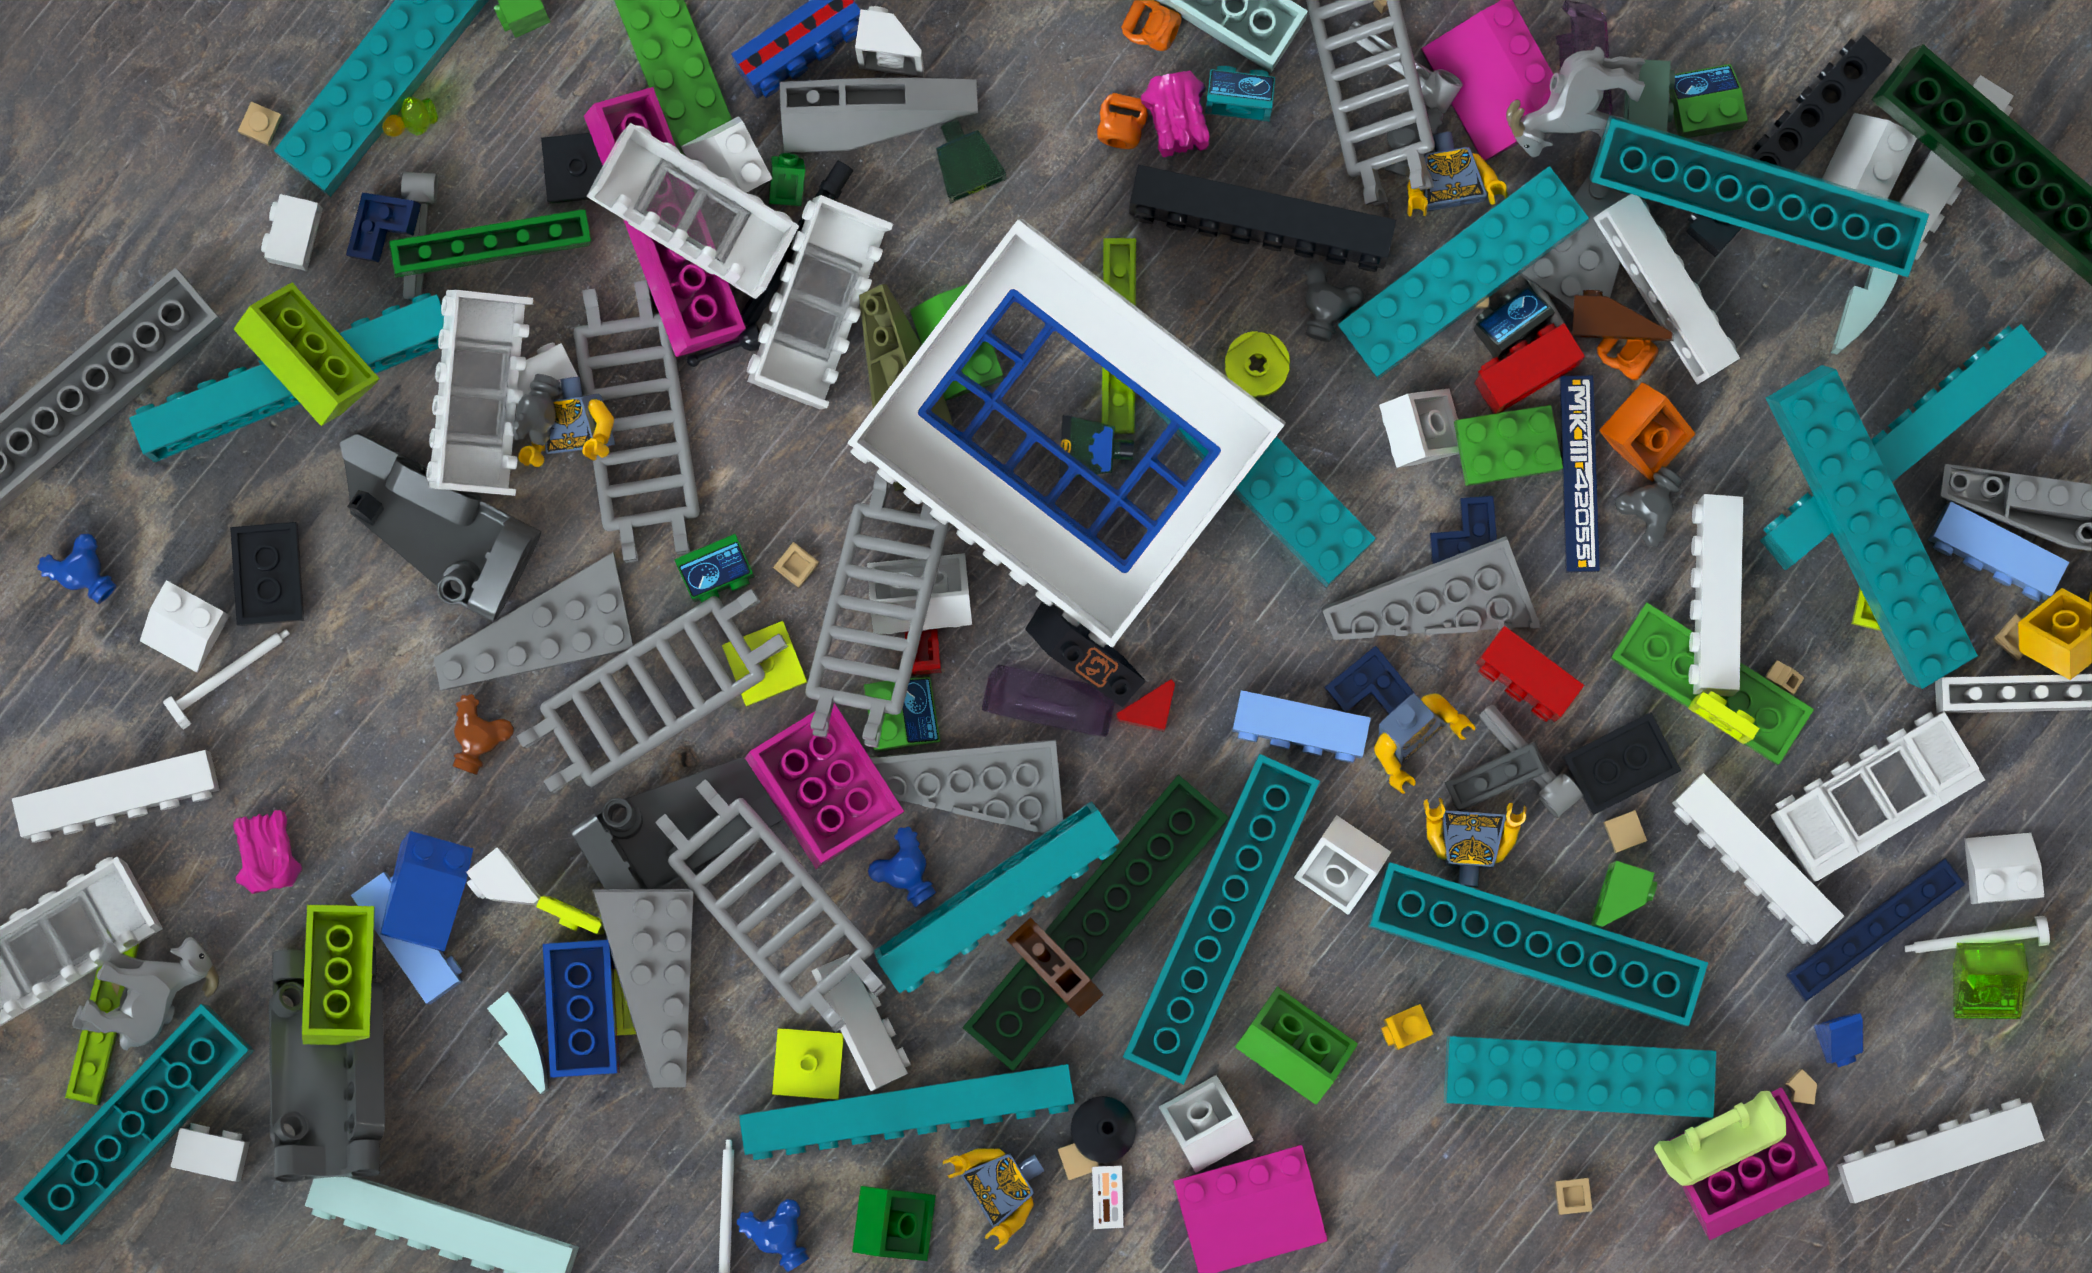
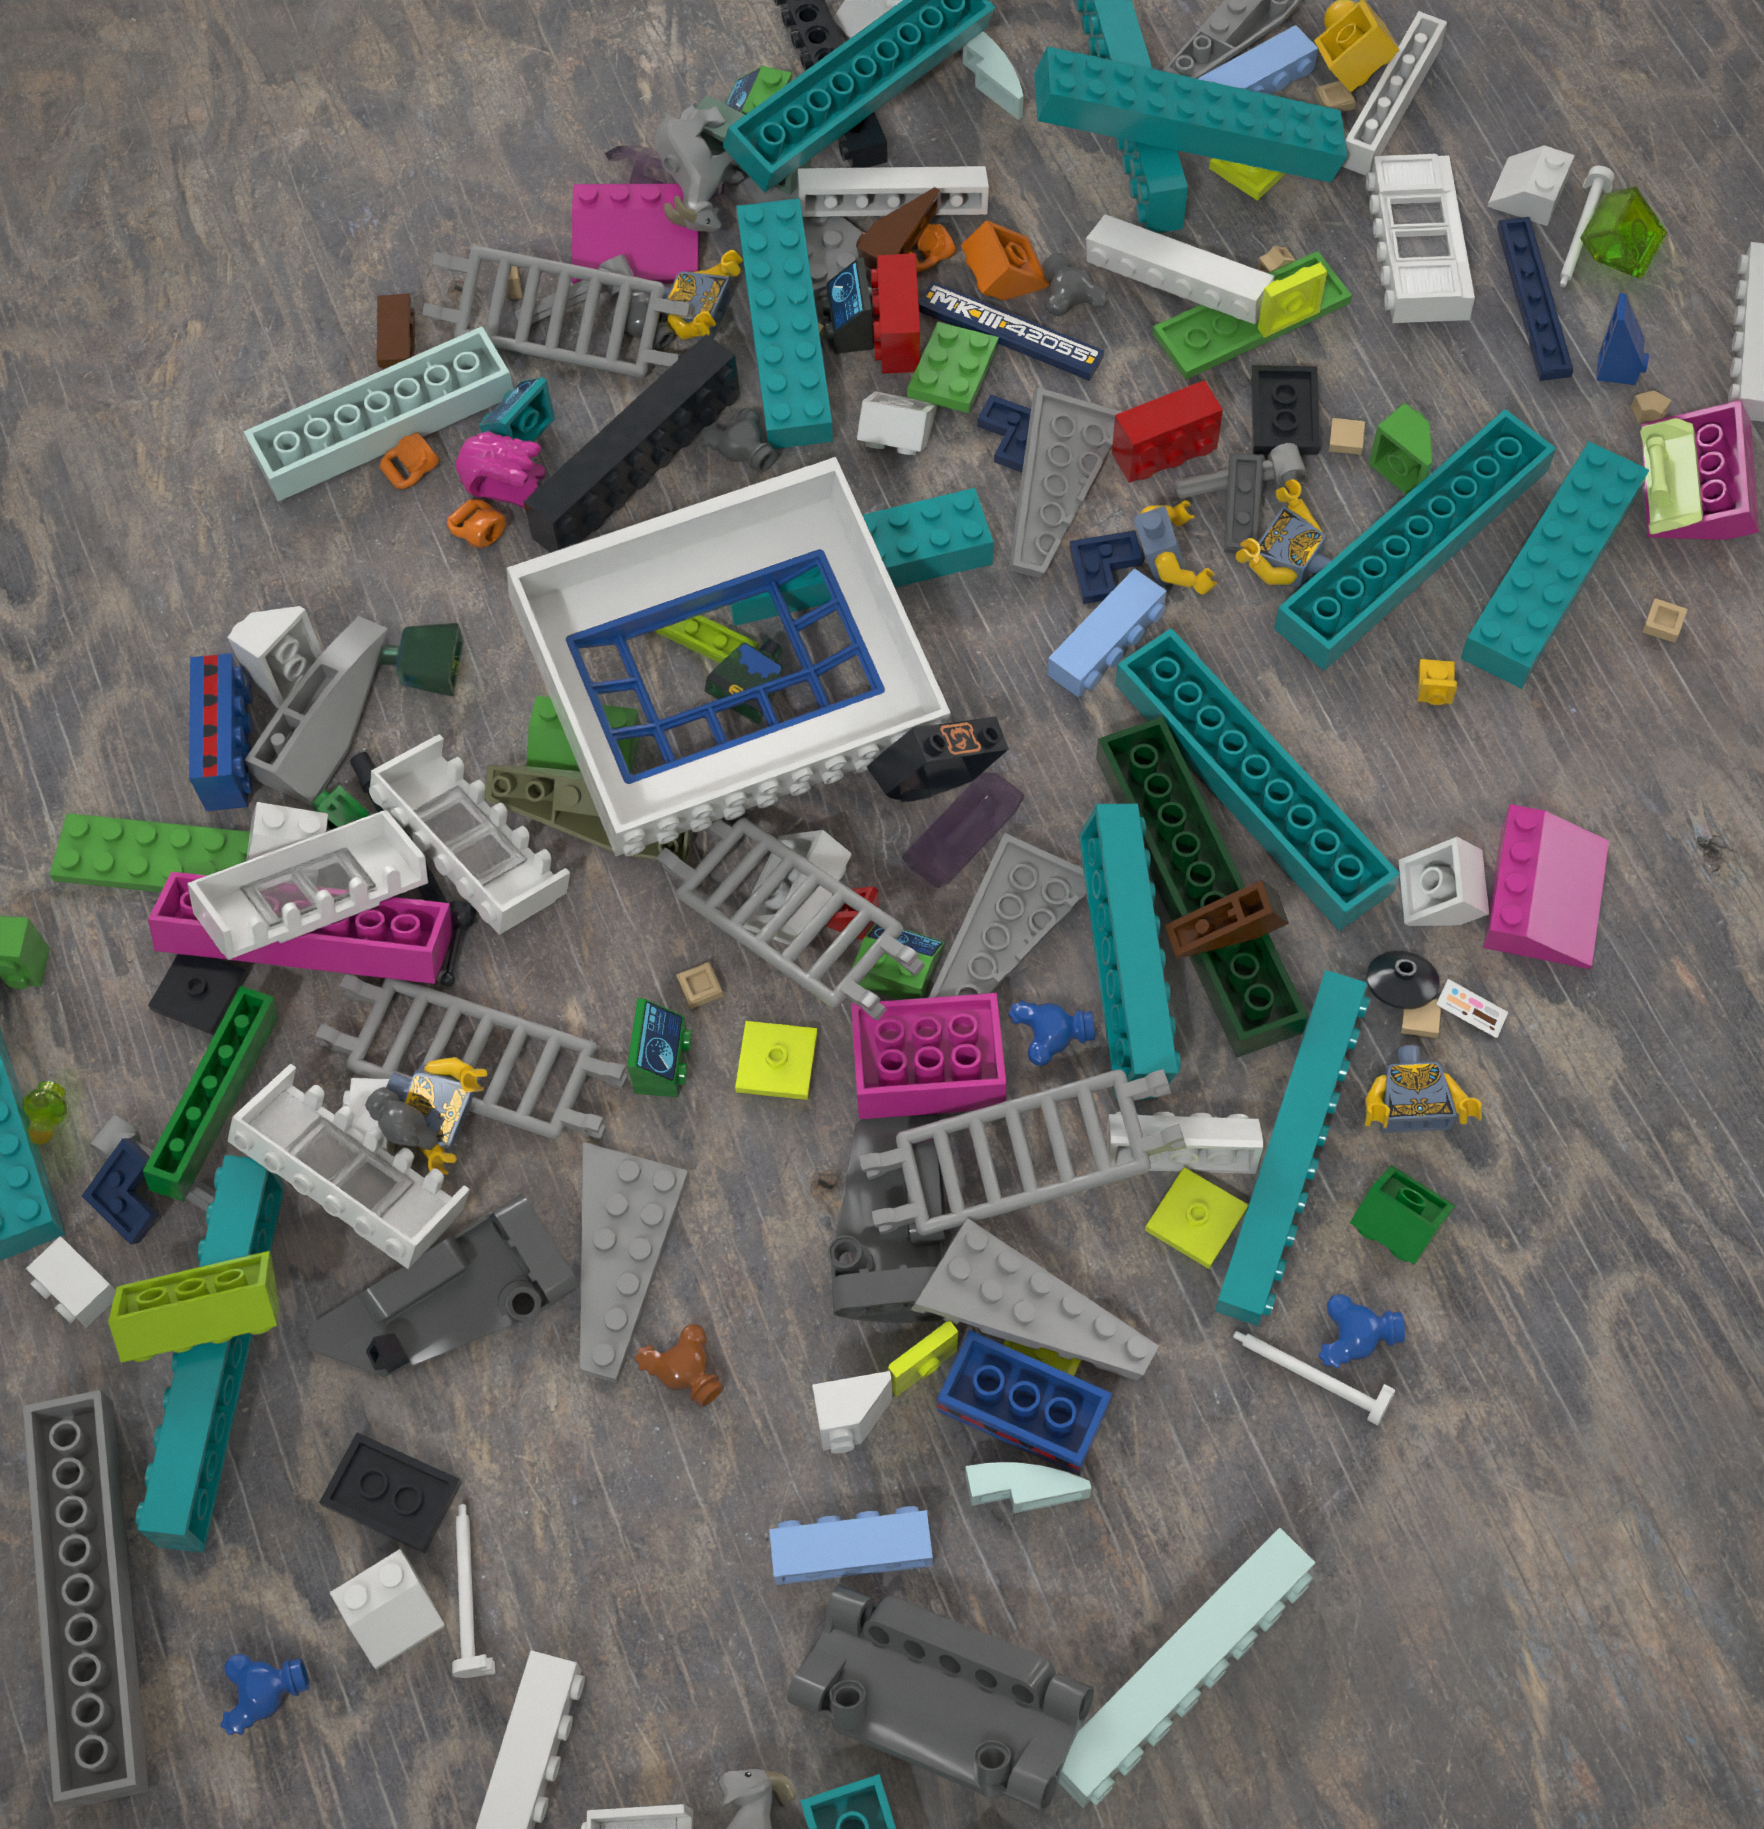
camera: 60 degrees left, 20 degrees down
dark pink piece [233,809,302,894] -> none
lime slope [302,905,374,1045] -> none
blue slope [380,831,473,952] -> none
light grey bar [516,589,789,794] -> none
red slope [1116,679,1175,732] -> none
bright green slope [1235,986,1358,1105] -> none
white slope [1294,815,1391,915] -> none
white brick [1672,773,1844,945] -> none

